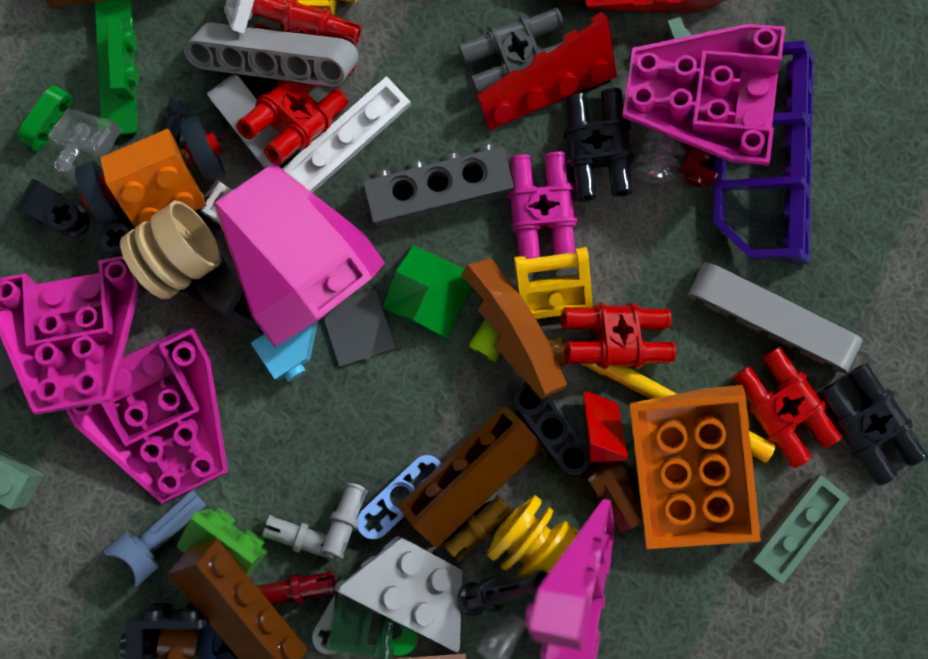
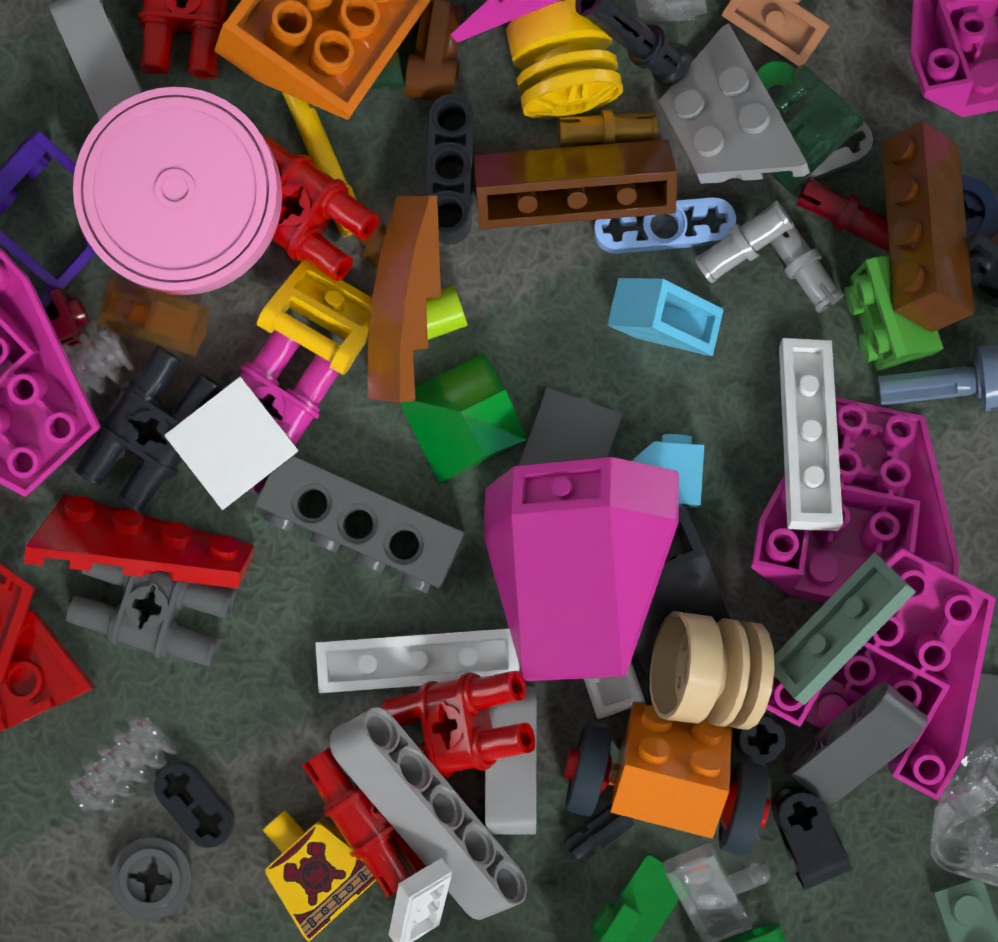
camera: 140 degrees left, 0 degrees up
red slope [582,391,628,462] -> none
none -> bright pink brick [73,87,282,295]
none -> clear orange slope [97,280,211,356]
none -> white sticker [164,377,298,510]
none -> medium azure slope [607,278,724,356]
none -> sand green plate [774,552,916,705]
none -> white plate [779,338,843,531]
none -> dark grey beam [787,682,927,806]

